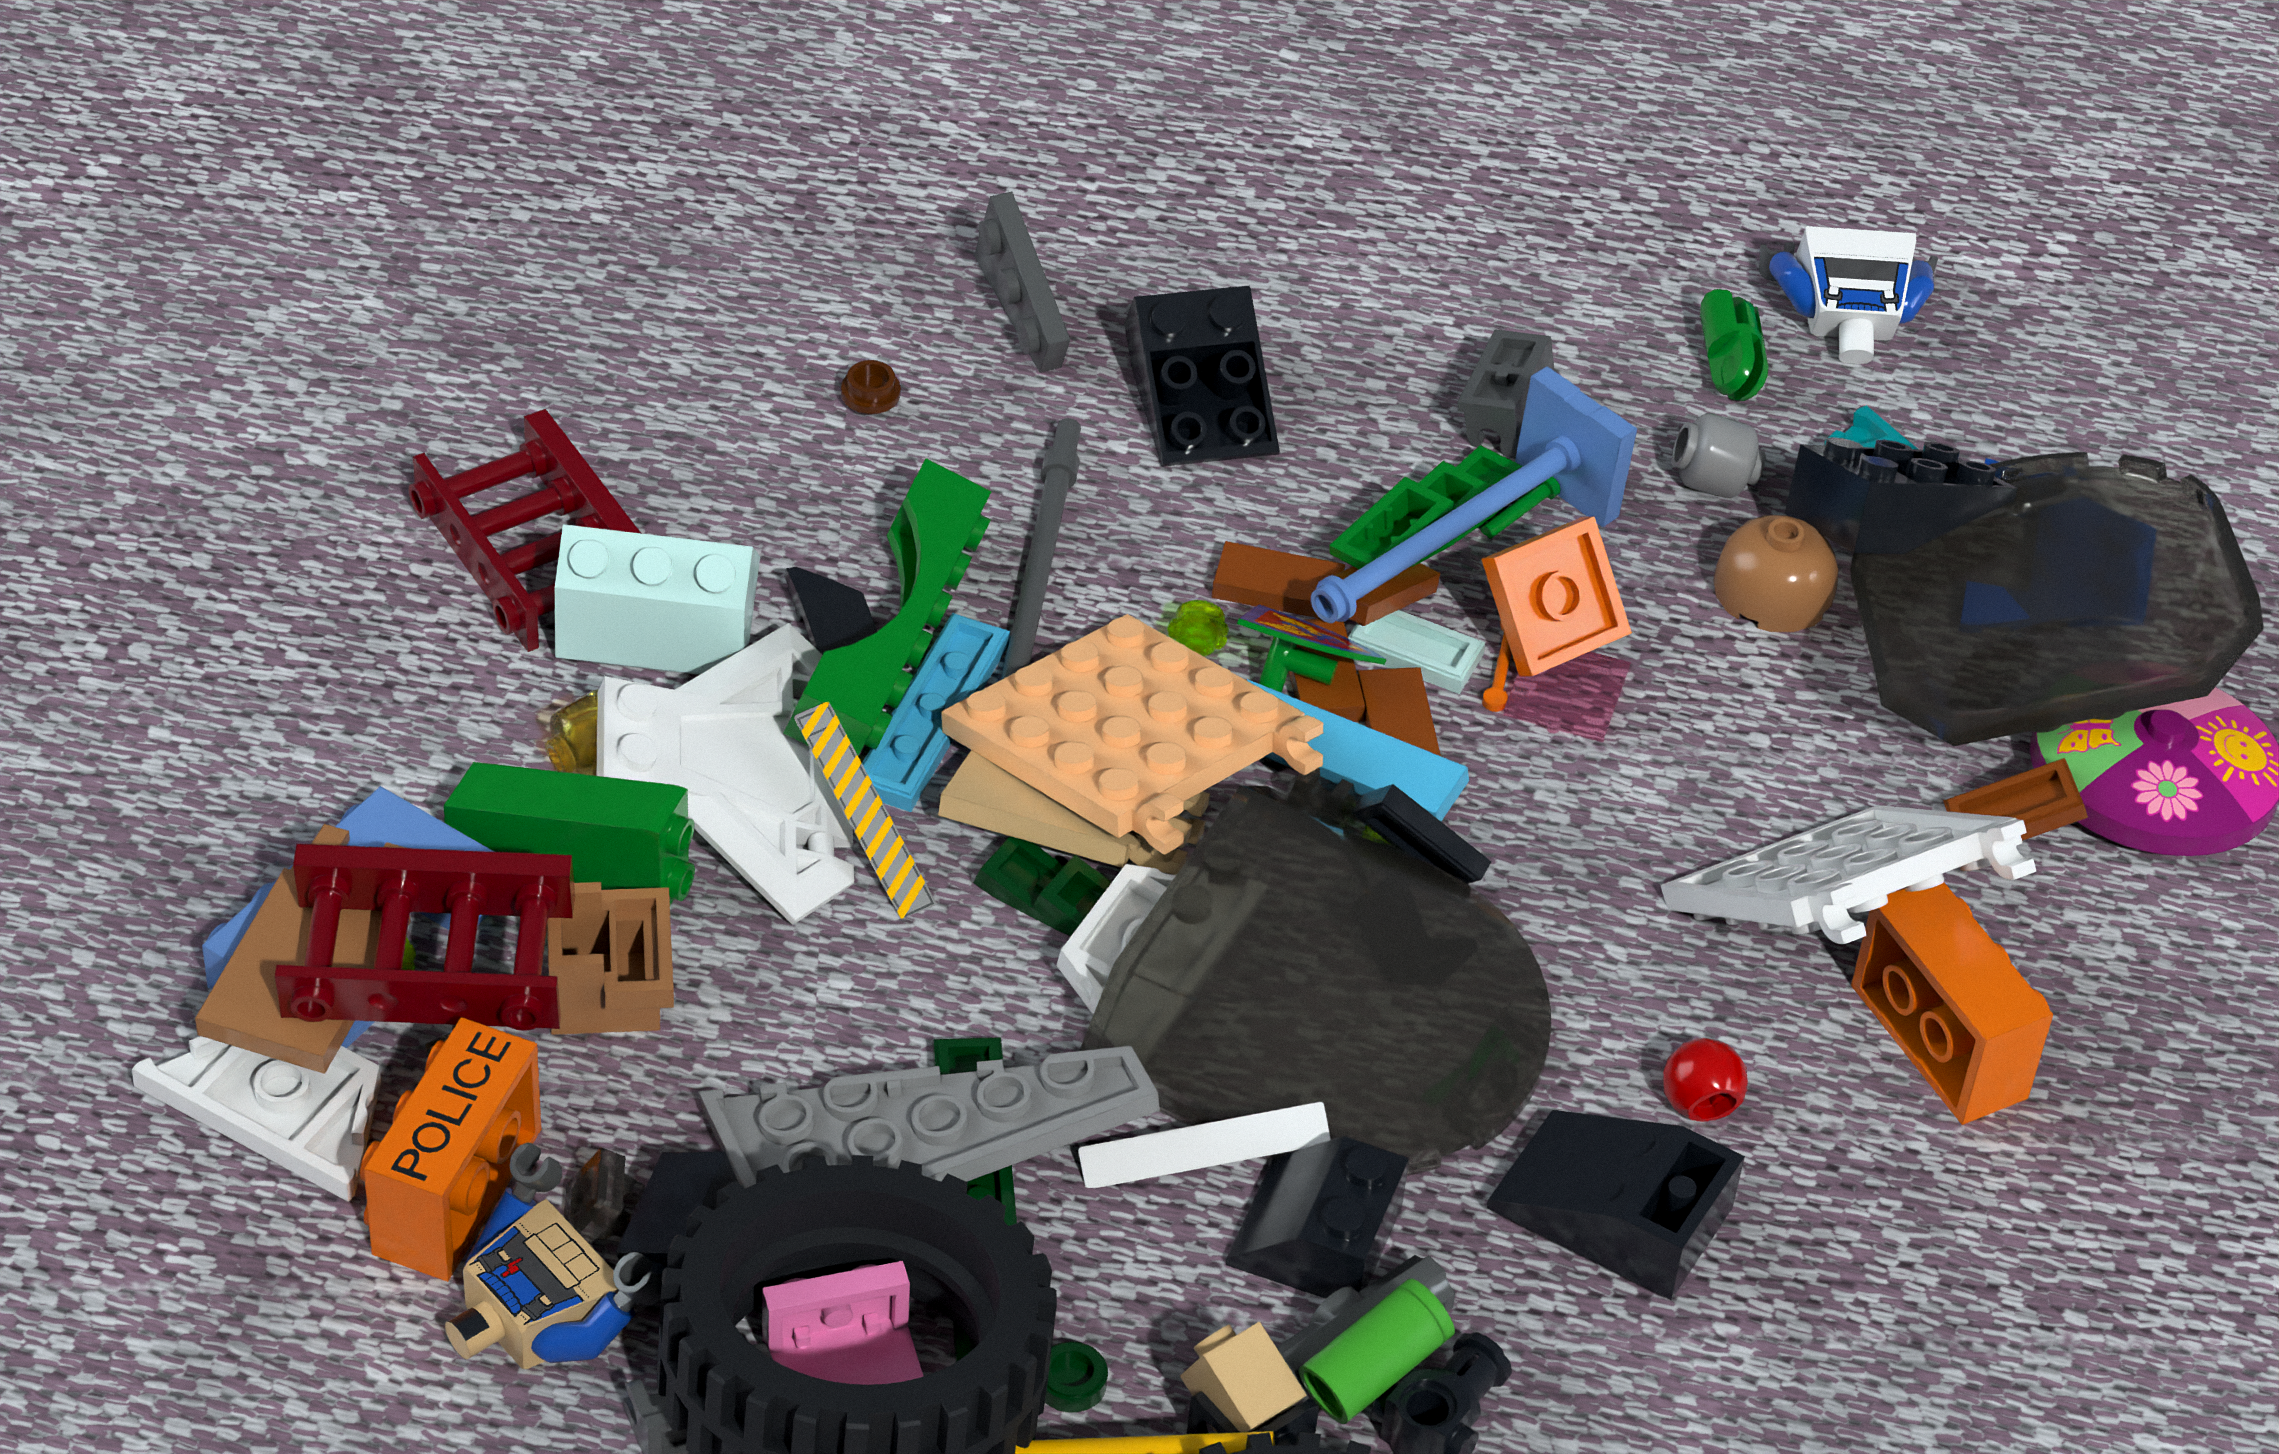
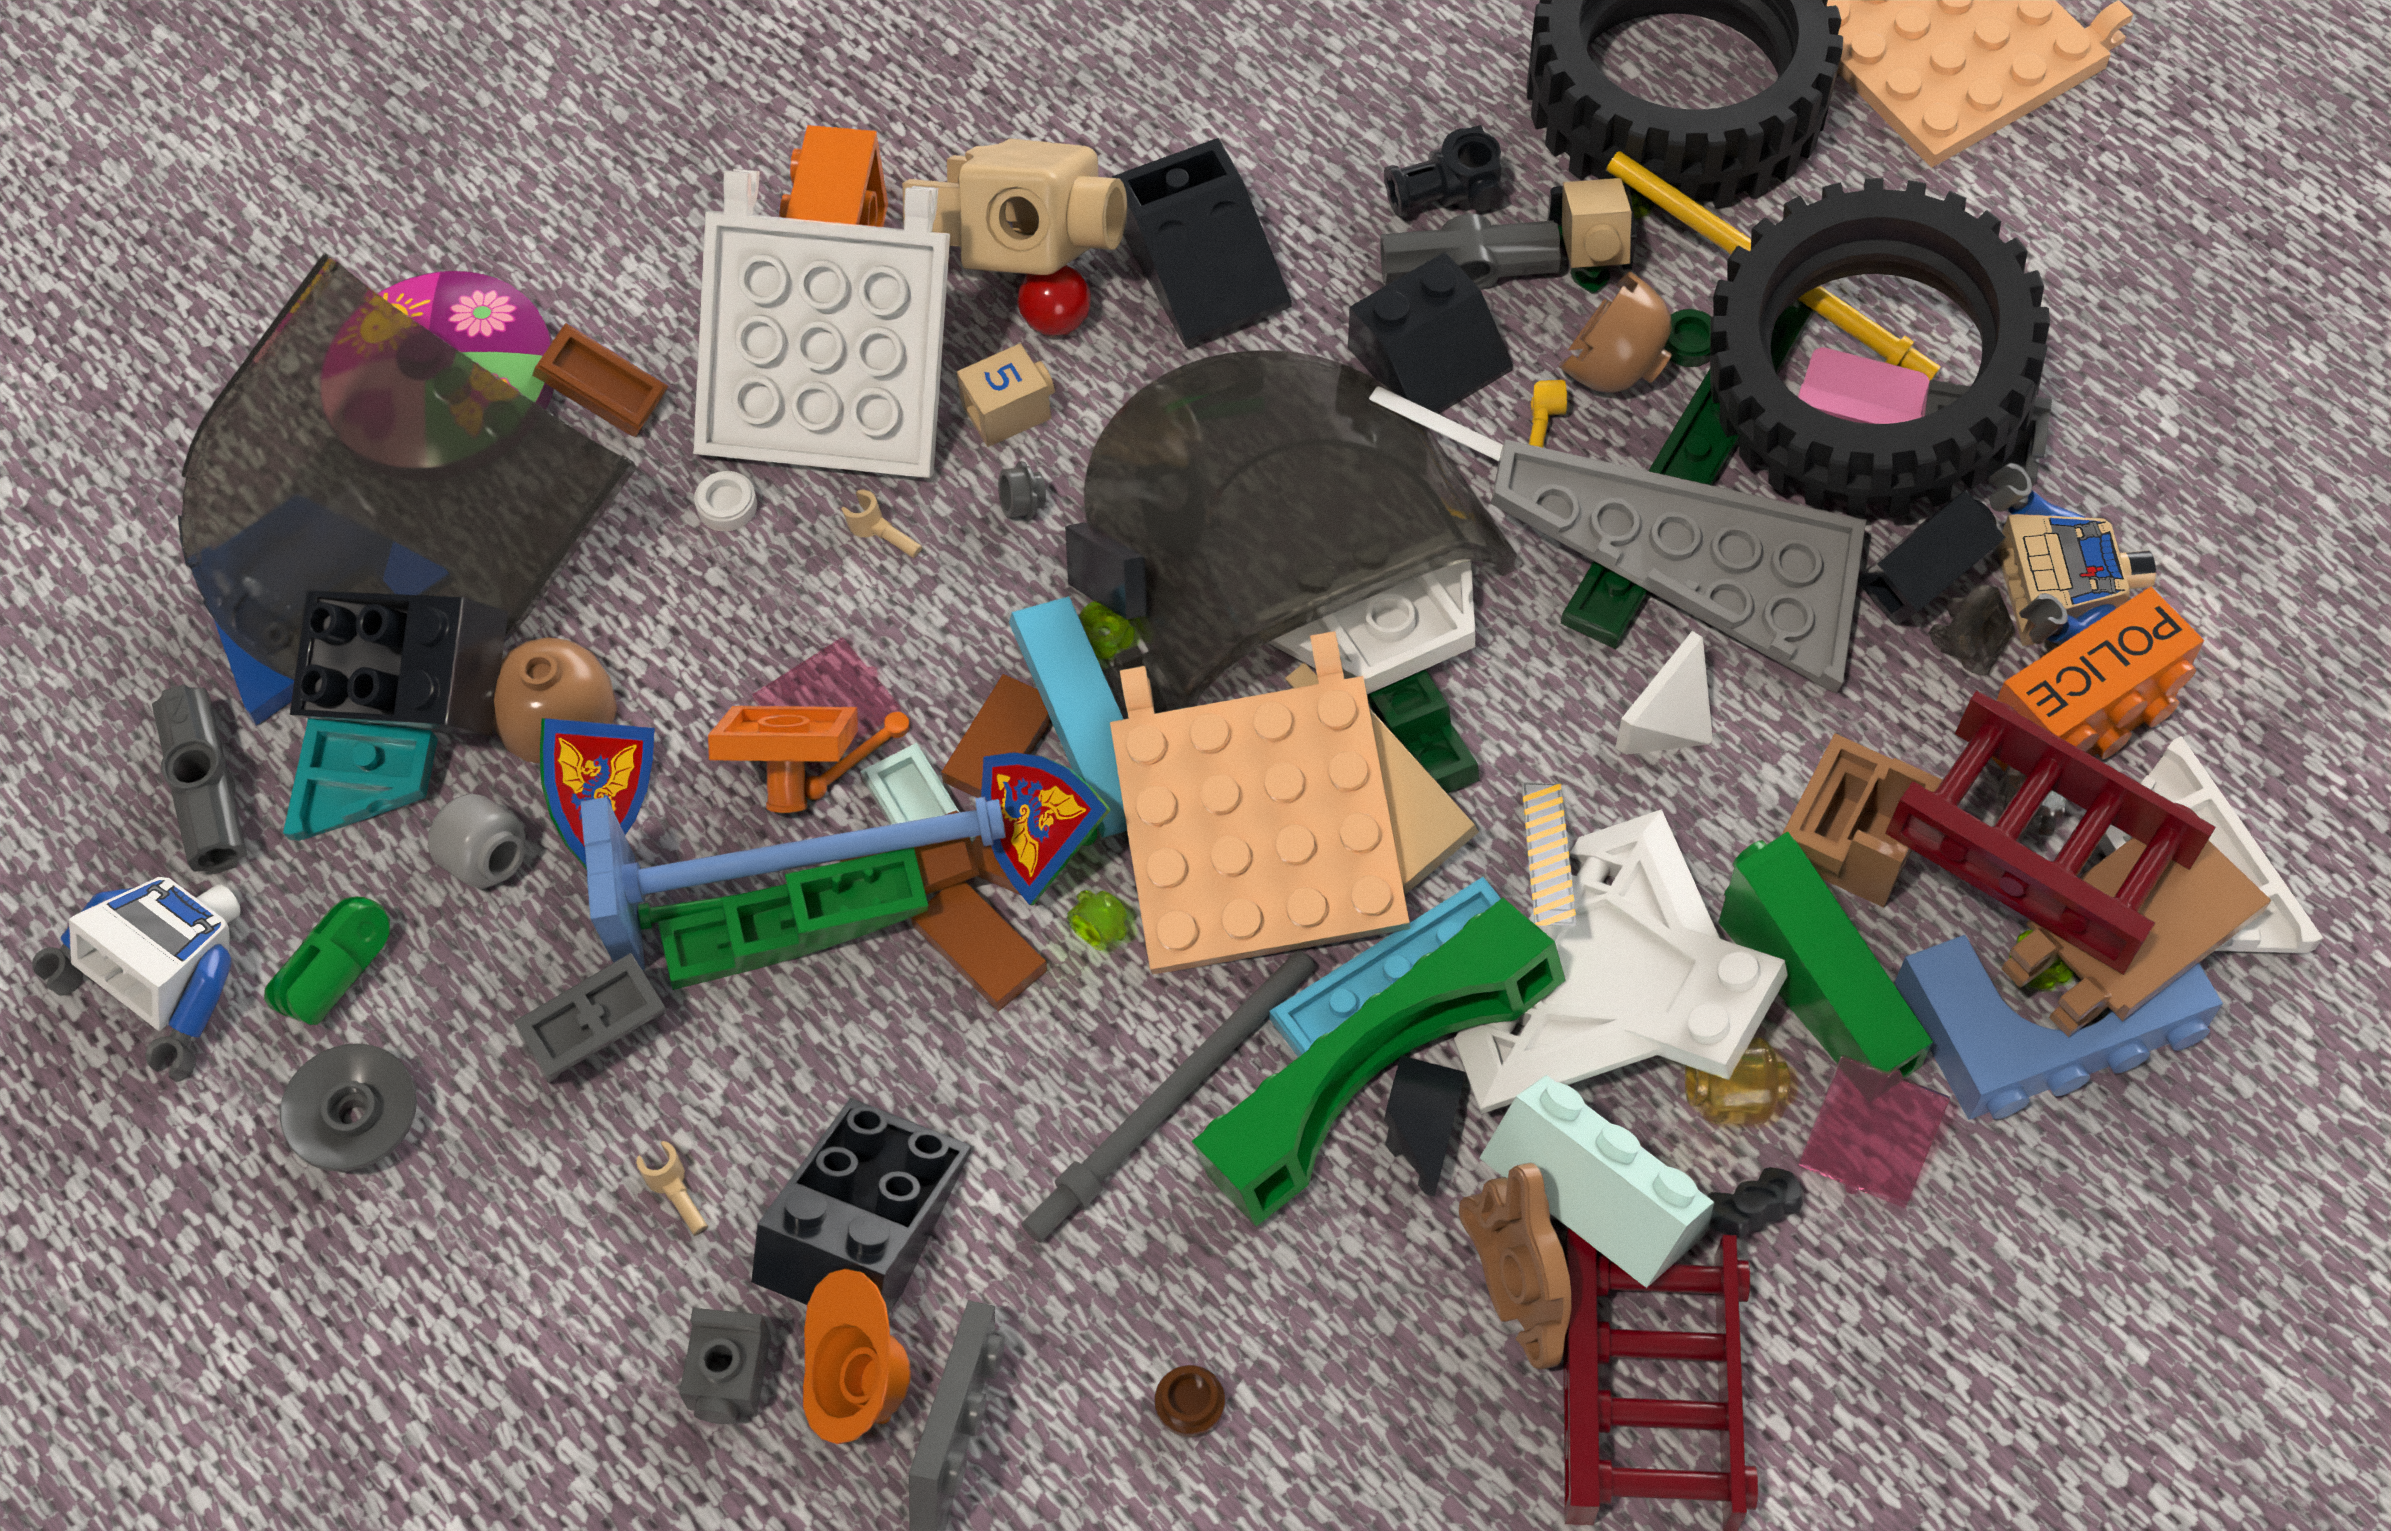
camera: 140 degrees left, 15 degrees up
bright green pin [1299,1278,1455,1424] -> none
none -> dark grey piece [152,684,248,874]
none -> dark grey dish [280,1044,417,1172]
none -> shield [540,718,655,870]
none -> tan hand [636,1141,708,1236]
none -> dark grey brick [679,1308,771,1424]
none -> white tile [694,471,757,531]
none -> orange piece [803,1269,911,1444]
none -> tan hand [841,490,922,559]
none -> tan piece [902,138,1127,275]
none -> tan brick [956,343,1055,447]
none -> dark grey plate [998,461,1046,521]
none -> medium nougat tile [1459,1162,1571,1370]
none -> yellow hand [1529,380,1567,448]
none -> medium nougat cylinder [1558,272,1672,393]
none -> white slope [1615,631,1713,755]
none -> black piece [1707,1167,1804,1239]
none -> clear pink piece [1798,1055,1950,1208]

